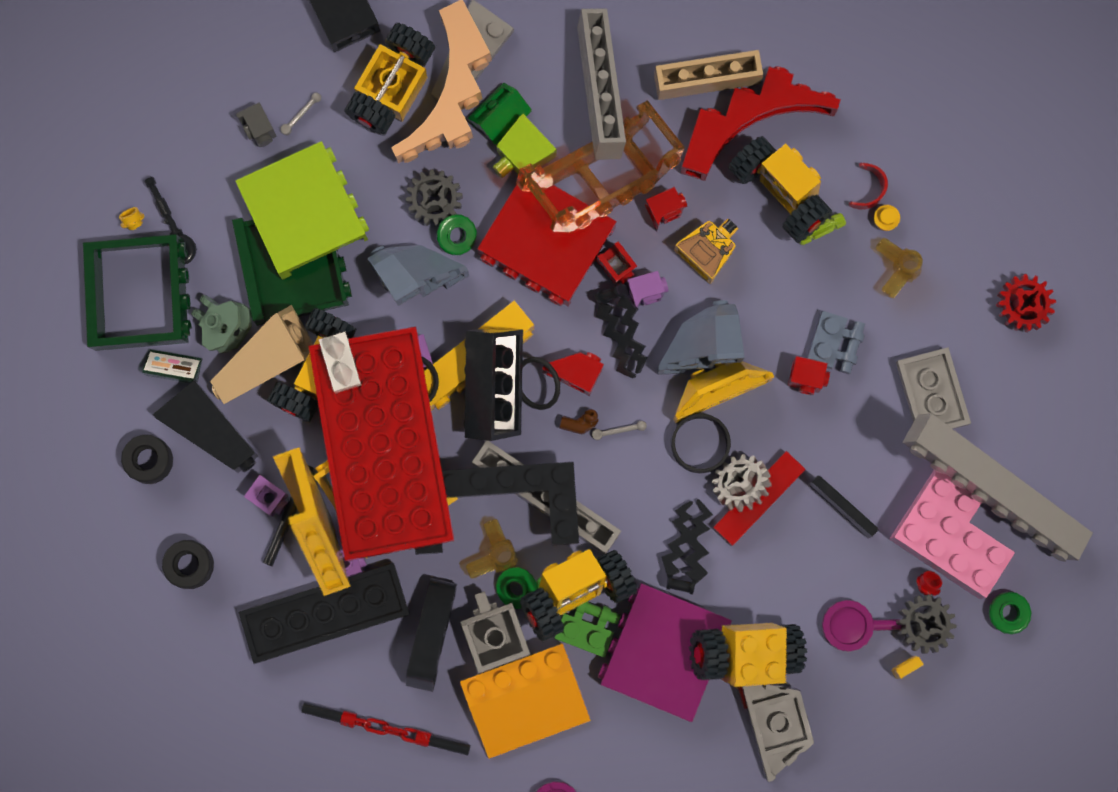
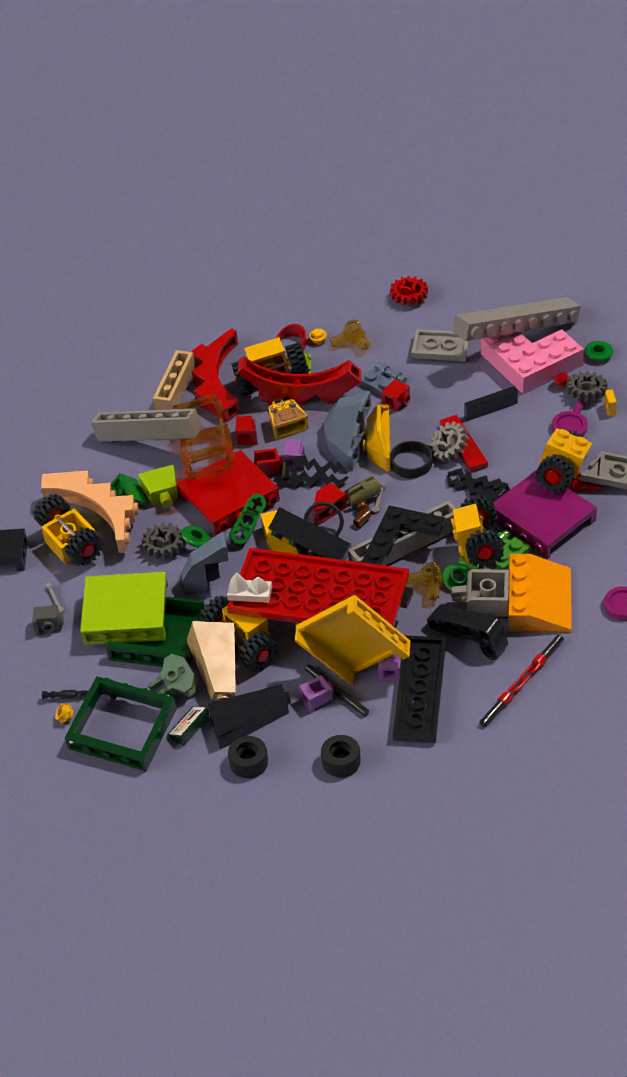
camera: 60 degrees left, 35 degrees down
none -> green beam [229,494,266,546]
none -> red arch [238,356,362,405]
none -> olive arm [344,476,381,507]

